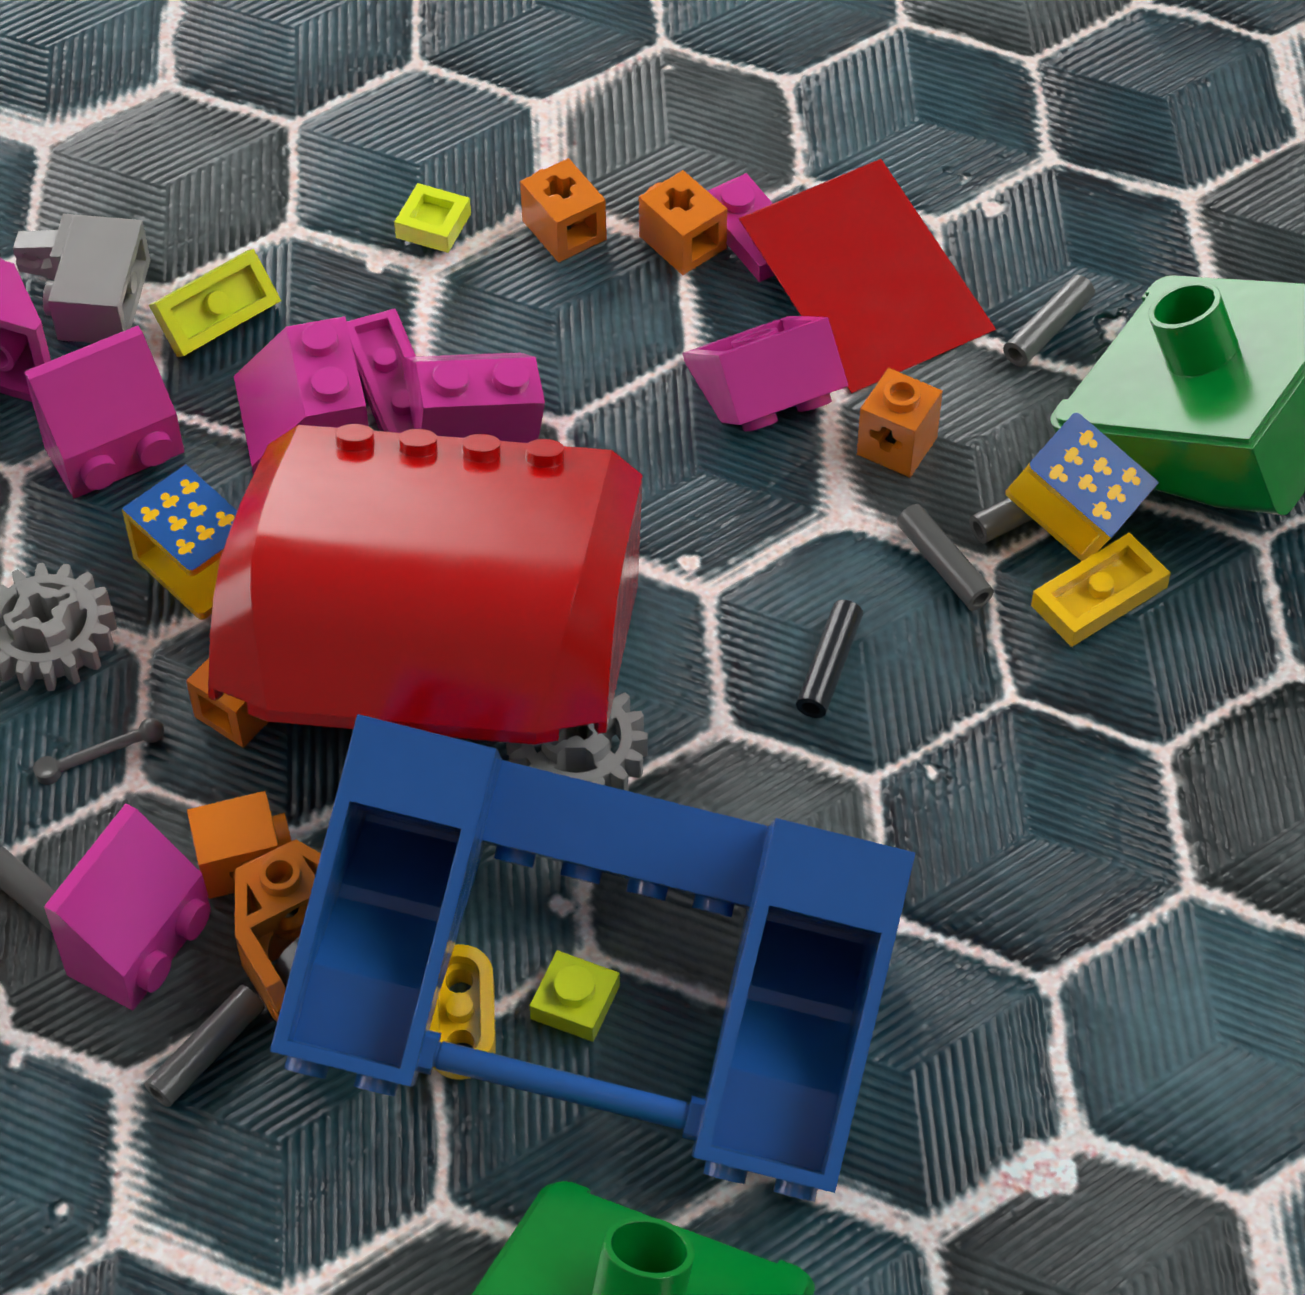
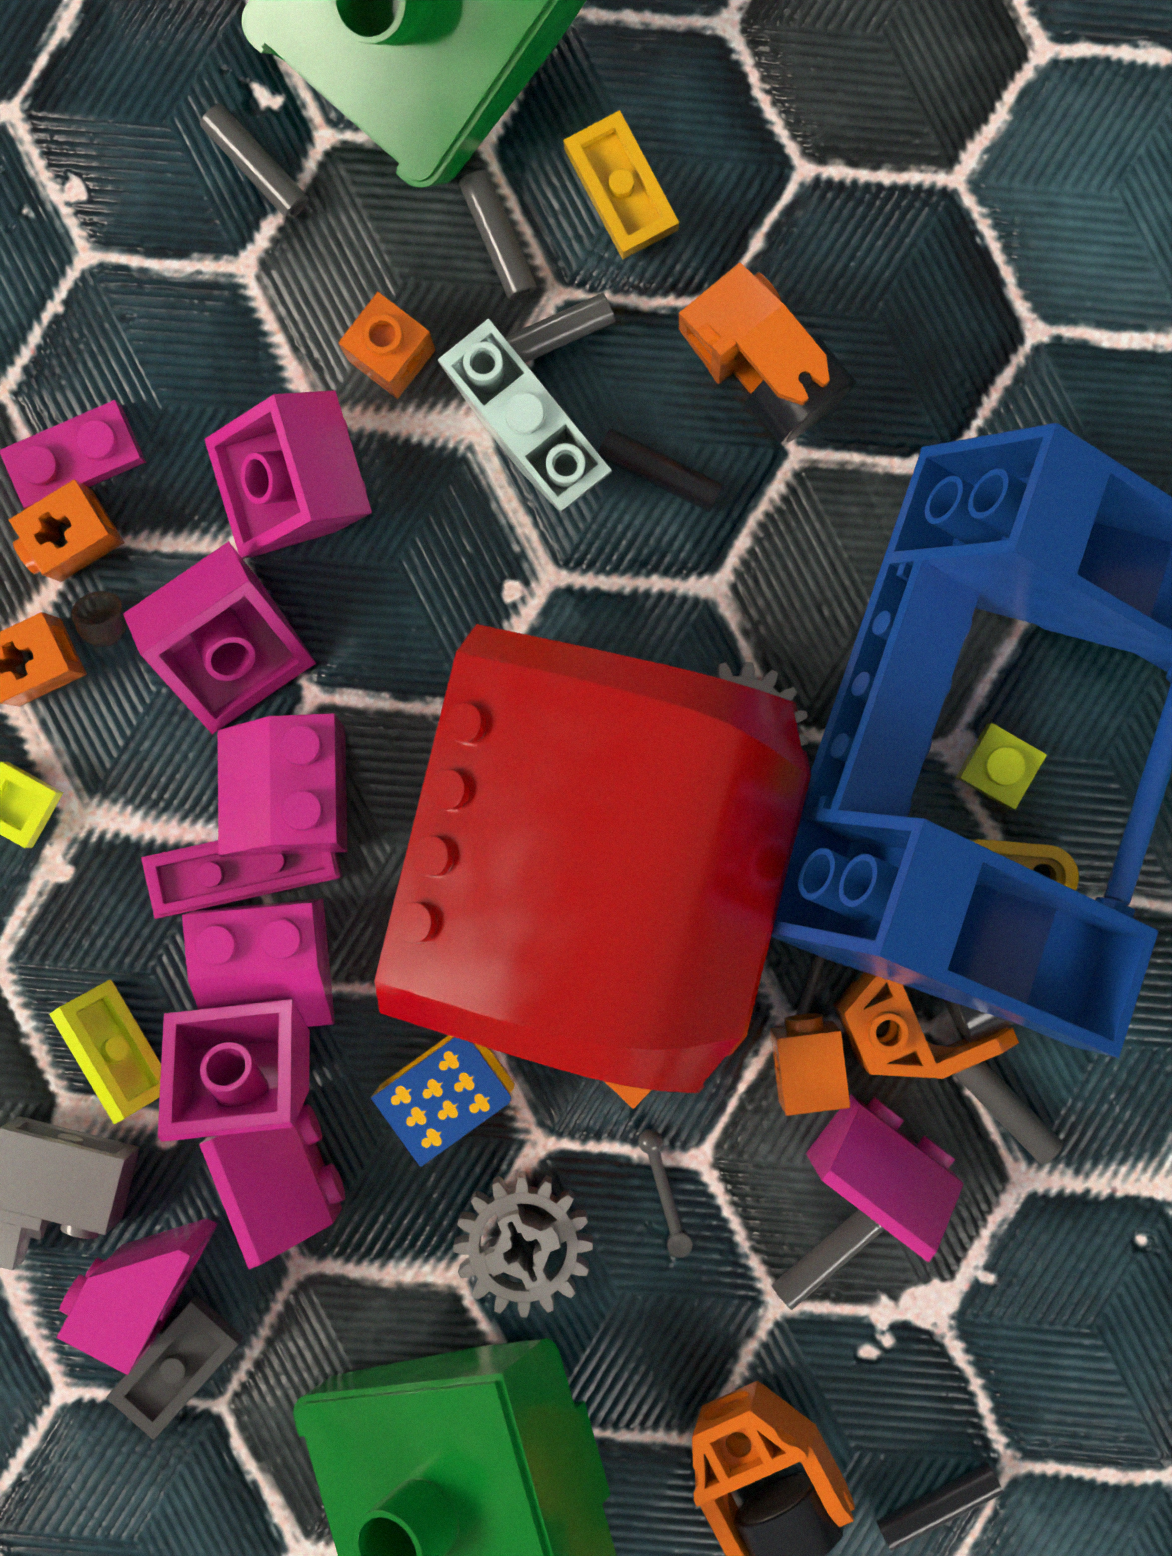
camera: 80 degrees left, 35 degrees up
red sticker [738,159,996,394] -> none
piece [1006,413,1159,561] -> none
none -> clear smoke hinge [71,591,127,648]
none -> dark pink slope [123,541,316,734]
none -> dark pink slope [158,999,310,1142]
none -> light aqua slope [438,318,612,513]
none -> orange piece [679,263,857,446]

